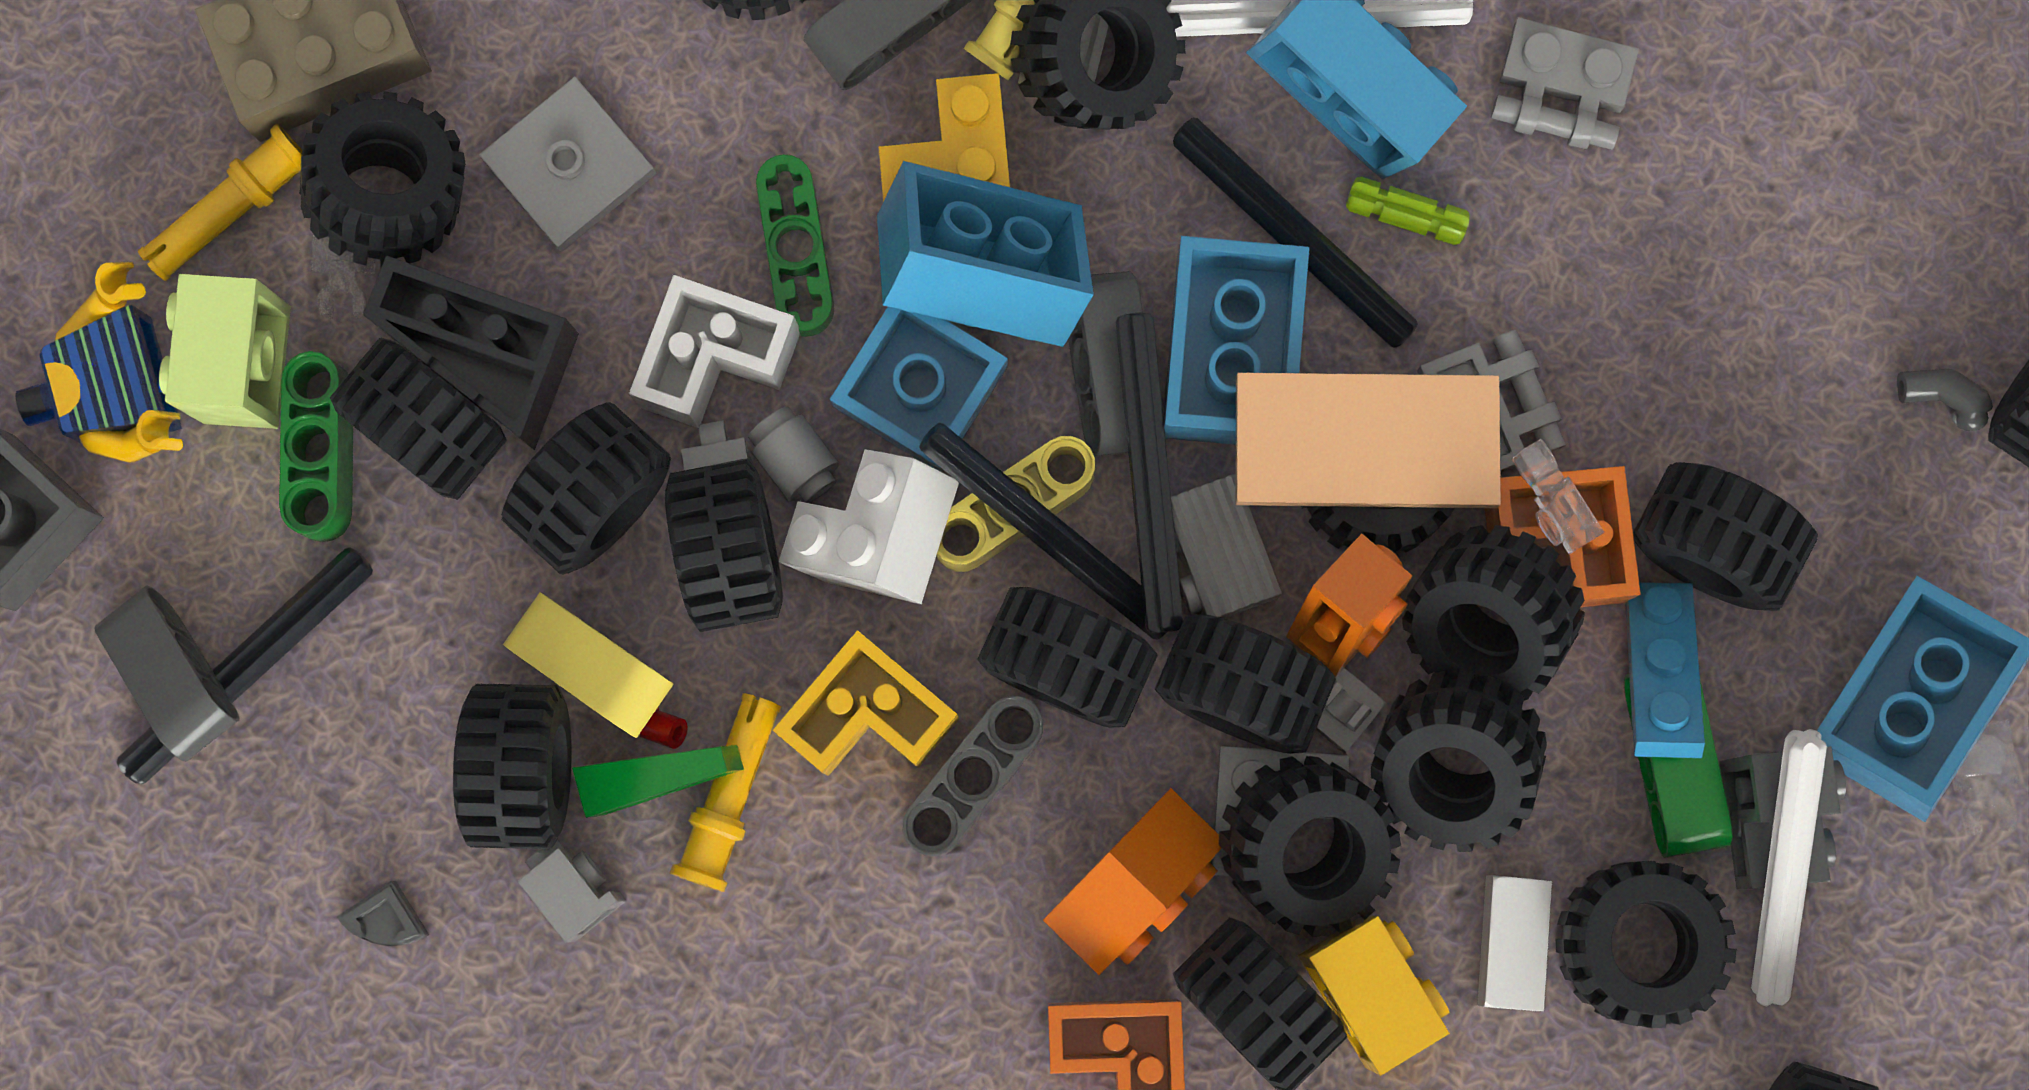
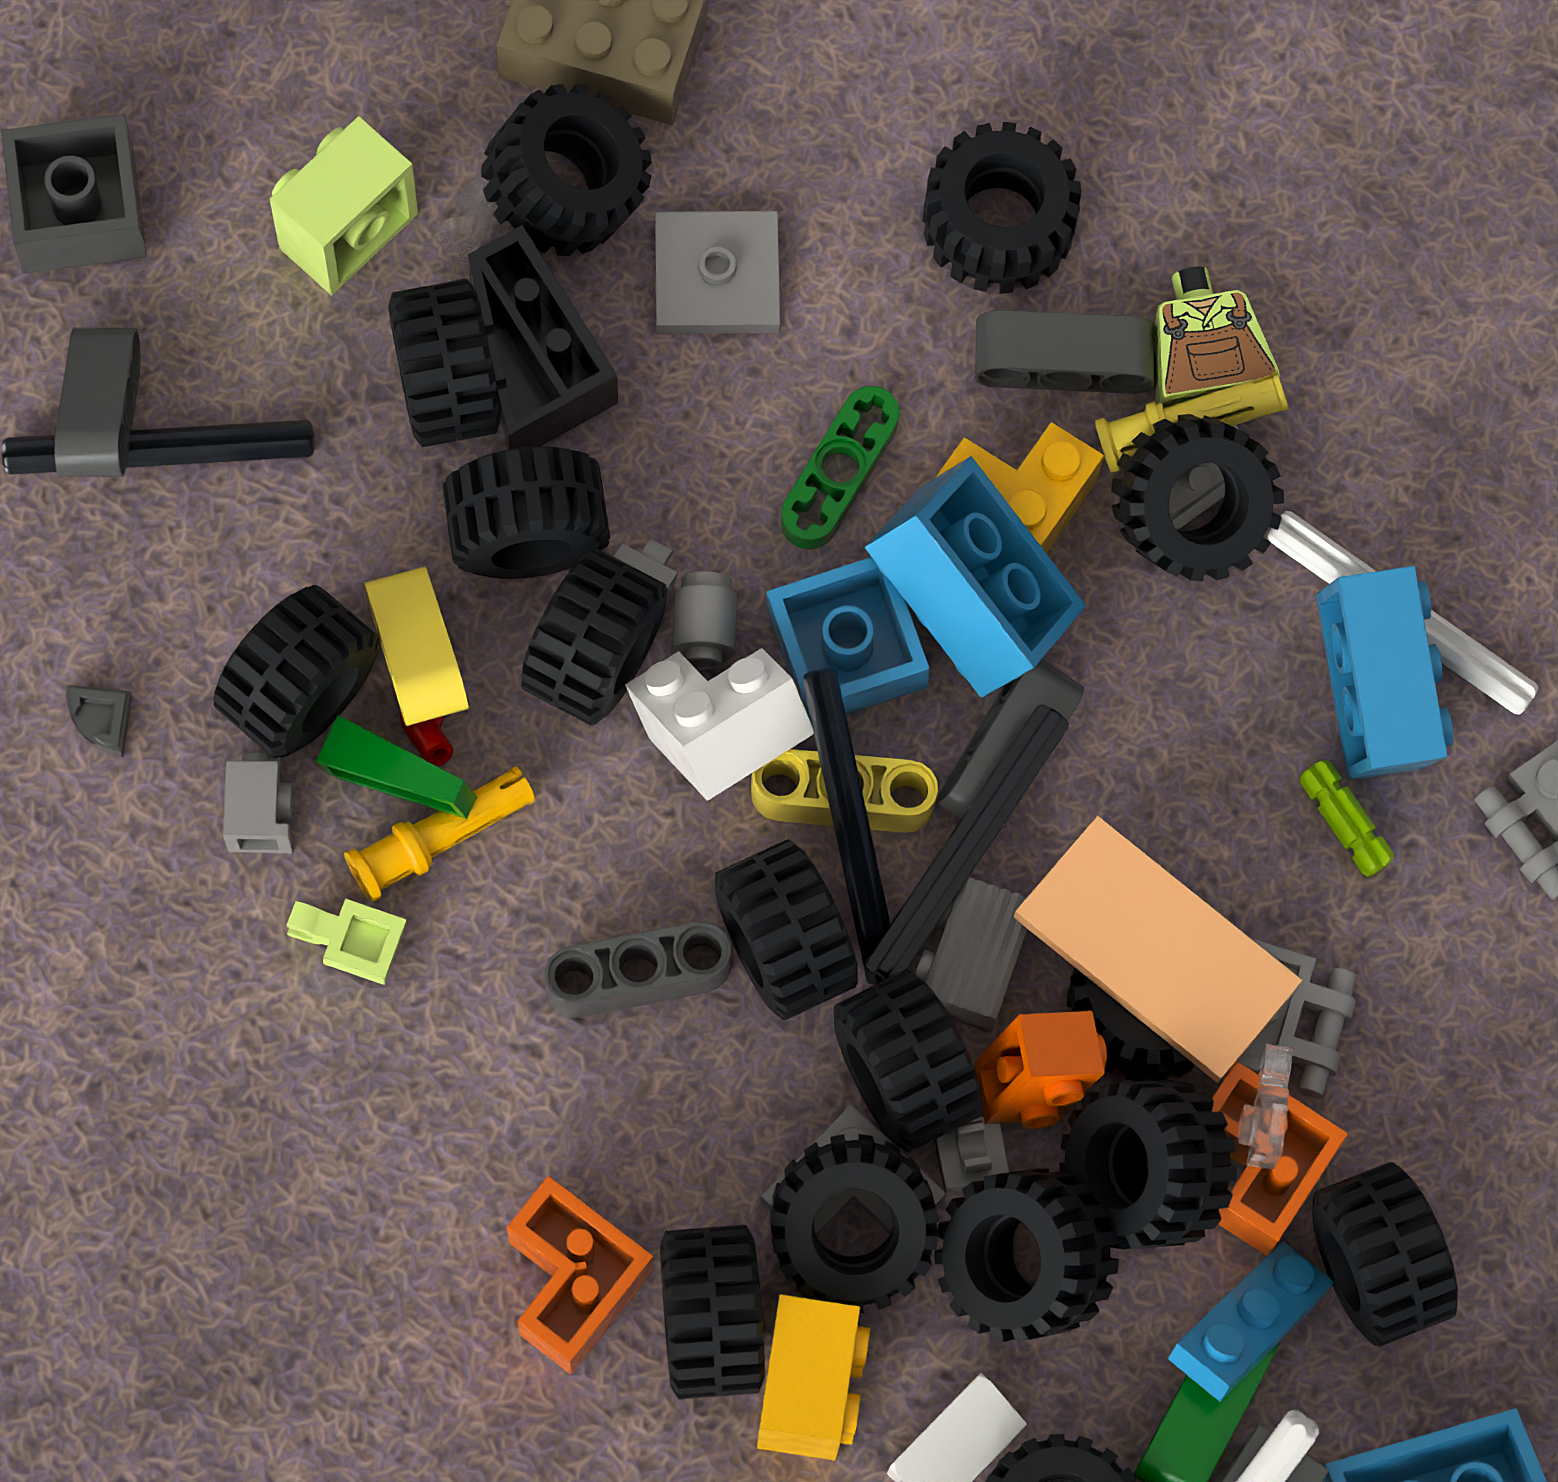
camera: 30 degrees right, 10 degrees down
torso [15,262,183,463] -> none
yellow pin [138,124,302,281] -> none
green beam [279,351,353,542] -> none
white brick [629,275,800,428] -> none
yellow brick [772,630,960,776] -> none
orange brick [1043,788,1222,975] -> none
dark azure brick [1163,236,1309,445] -> none
black axle [1173,117,1418,348] -> none
none -> yellowish green plate [287,898,407,985]

